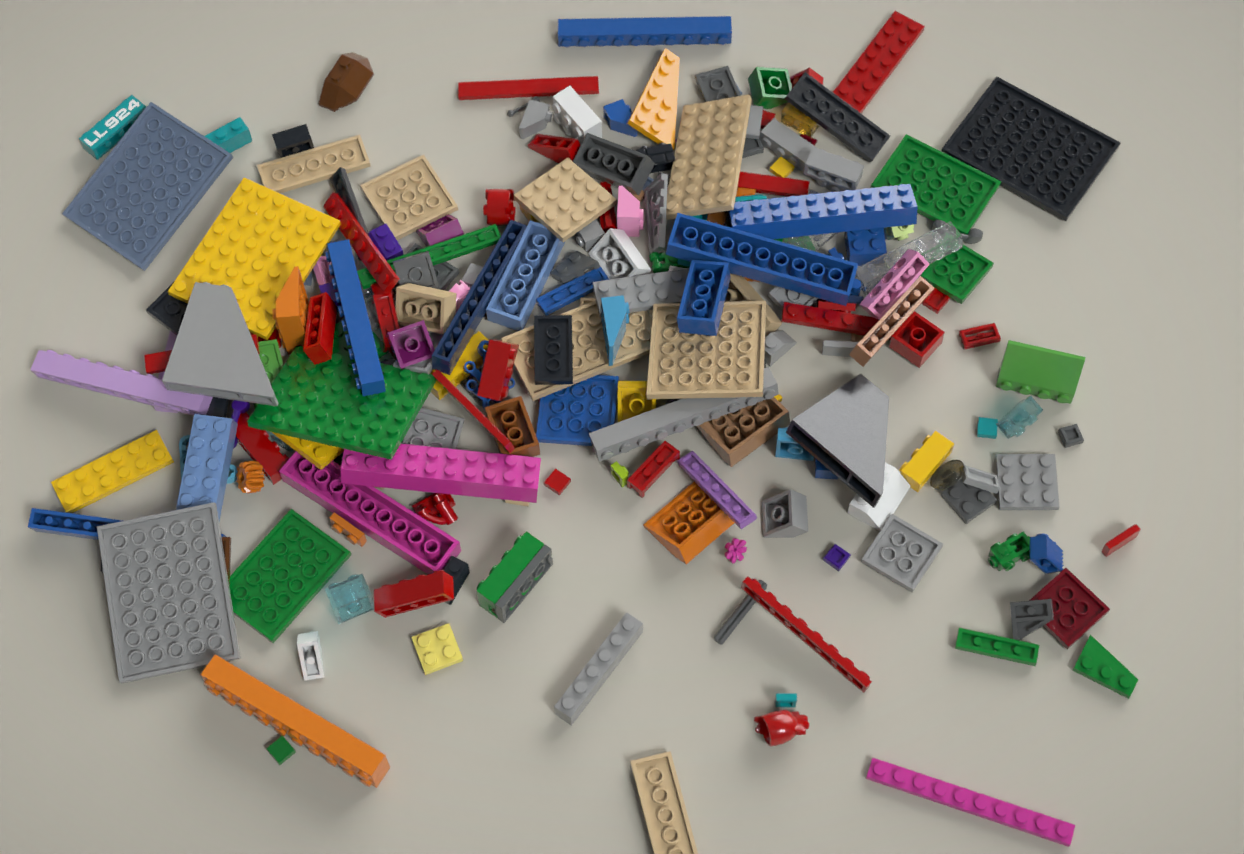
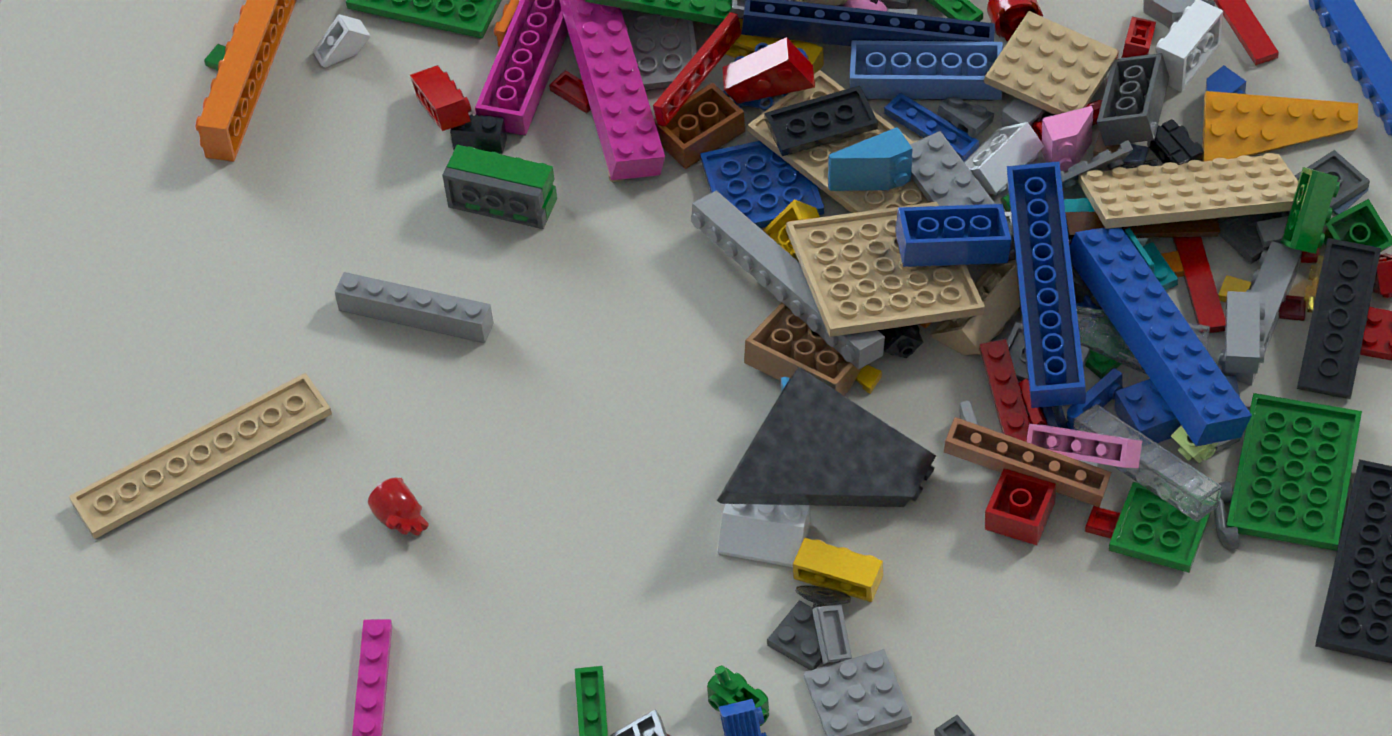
camera: 75 degrees right, 10 degrees down
clear light blue brick [325,573,374,624] -> none
light yellow plate [412,623,463,675] -> none
red plant [417,493,458,525] -> none
red tile [544,468,571,496] -> none
lime plate [610,461,629,487] -> none
red container [627,440,680,498] -> none
orange slope [643,482,734,564] -> none
medium lavender tile [677,450,757,529] -> none
dark grey axle [714,580,767,645] -> none
dark pink plant [725,538,747,564] -> none
red plate [741,576,872,693] -> none
light grey slope [762,489,808,538] -> none
light grey slope [765,330,796,366] -> none
teal tile [775,693,797,708] -> none
dark purple tile [823,544,851,571] -> none
light grey plate [861,514,943,593] -> none
red tile [959,323,1001,350] -> none
teal tile [977,417,998,439] -> none
bright green slope [996,340,1086,404] -> none
clear light blue brick [996,396,1043,439] -> none
none -> green slope [1281,167,1340,254]

